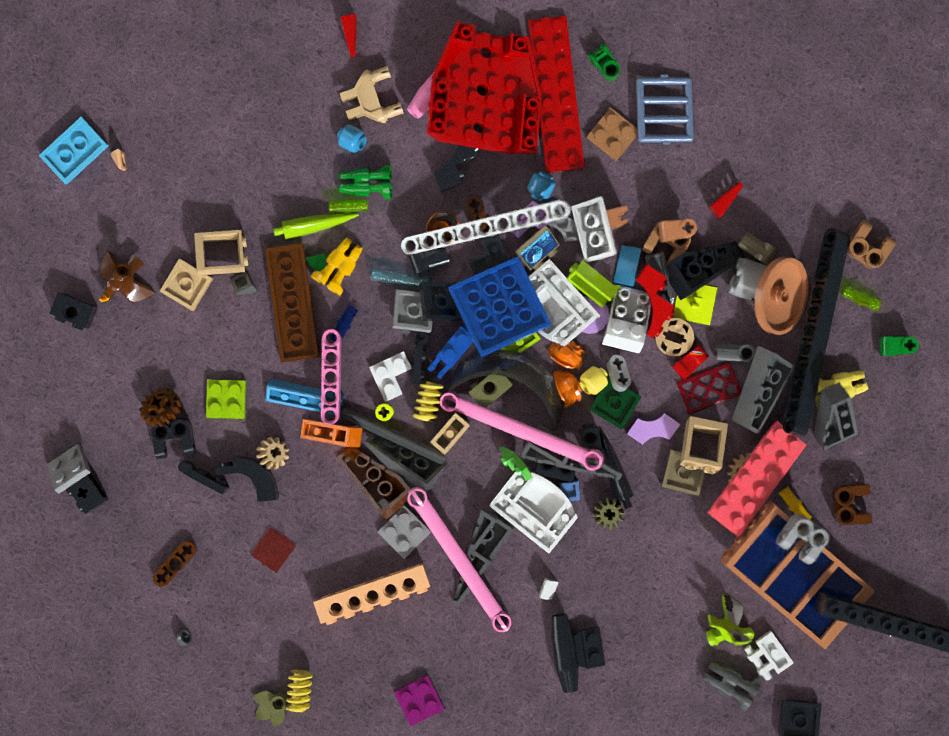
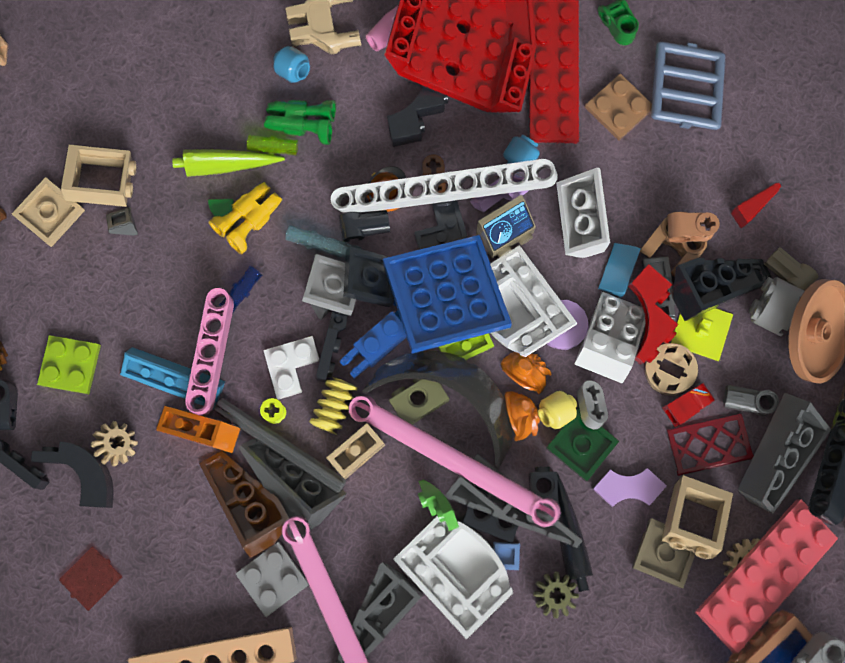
camera: 10 degrees right, 10 degrees down
reddish brown plate [265,243,320,363] -> none
light grey tile [546,204,580,242] -> none
lime window [567,258,620,308] -> none
nougat hinge [606,205,628,231] -> none
yellow pin [778,486,812,524] -> none

